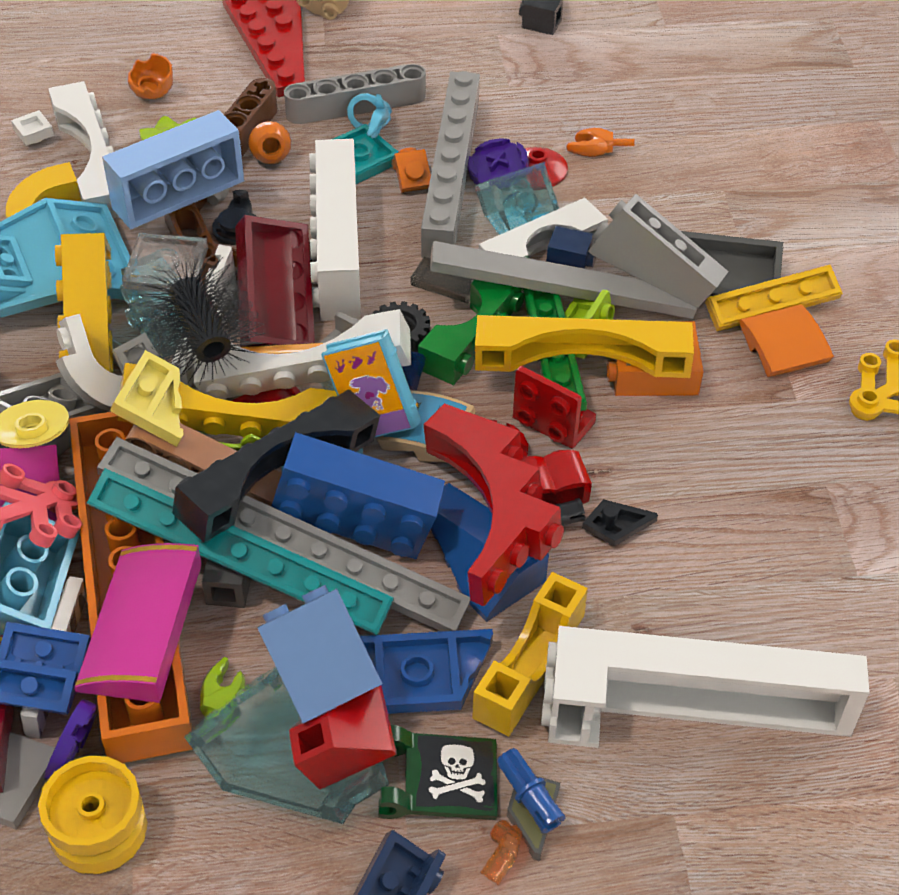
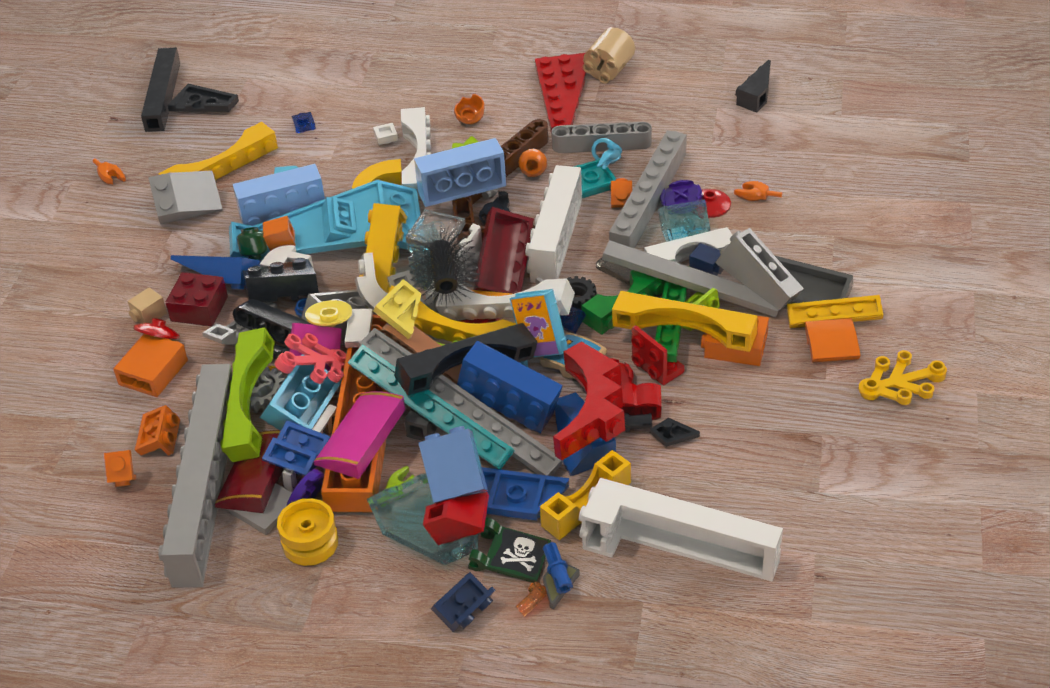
camera: 20 degrees right, 5 degrees down
none -> white tile [345,309,373,348]

